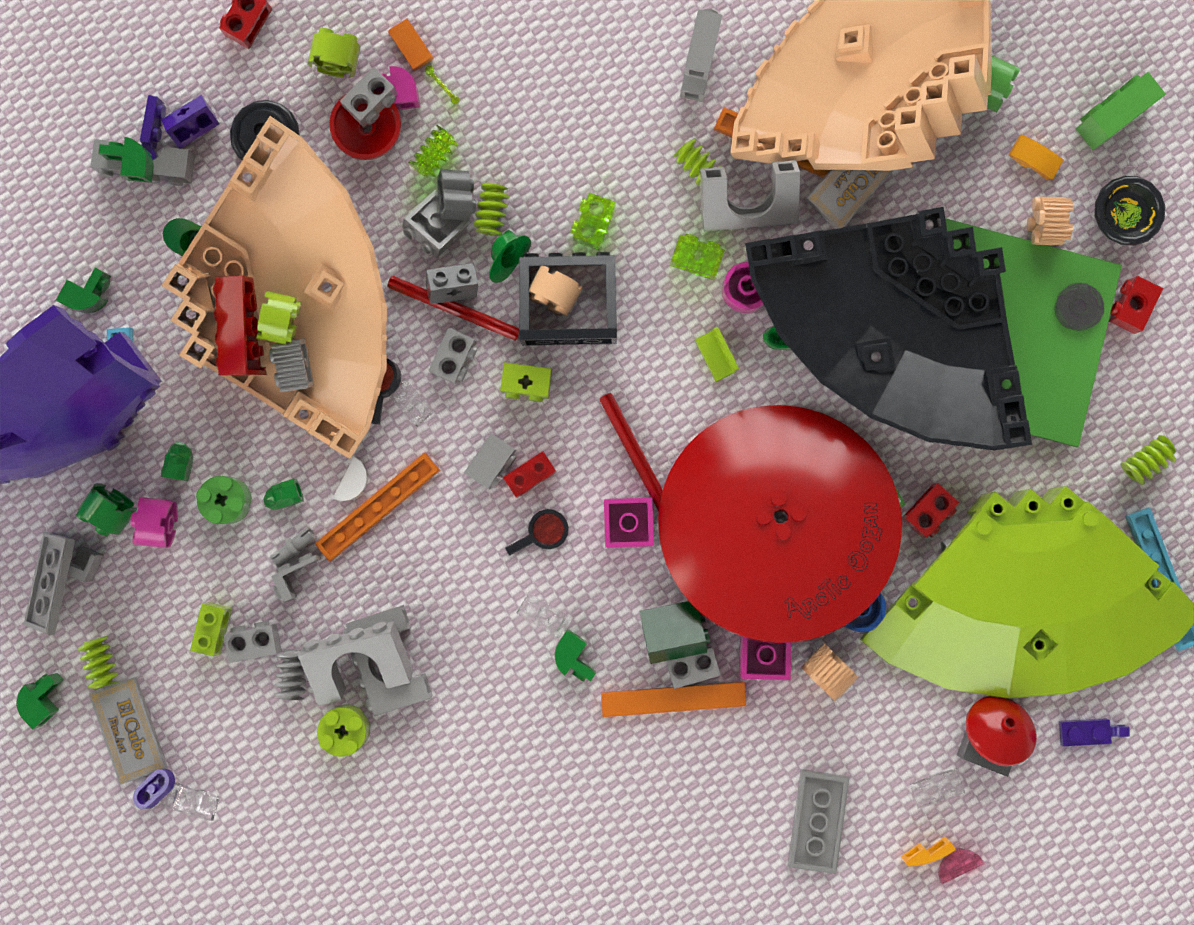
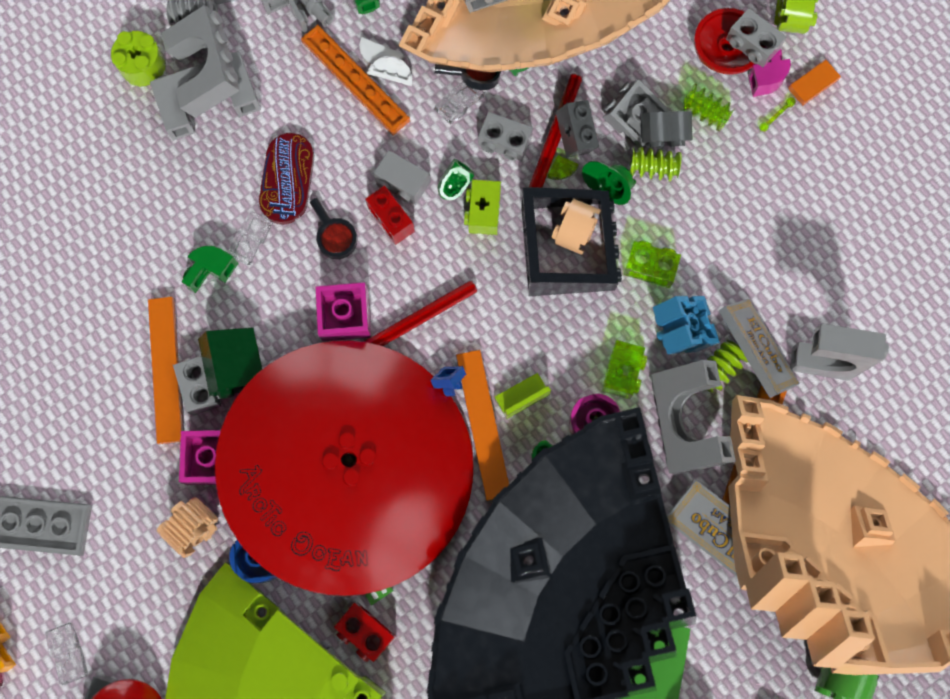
camera: 85 degrees right, 10 degrees down
none -> dark red tile [259,133,315,225]
none -> white tile [367,56,413,86]
none -> blue tile [431,366,466,396]
none -> green rock [437,158,475,200]
none -> orange tile [456,350,509,501]
none -> clear neon green tile [547,155,579,180]
none -> dark azure brick [653,296,720,354]
none -> light grey tile [719,299,800,398]

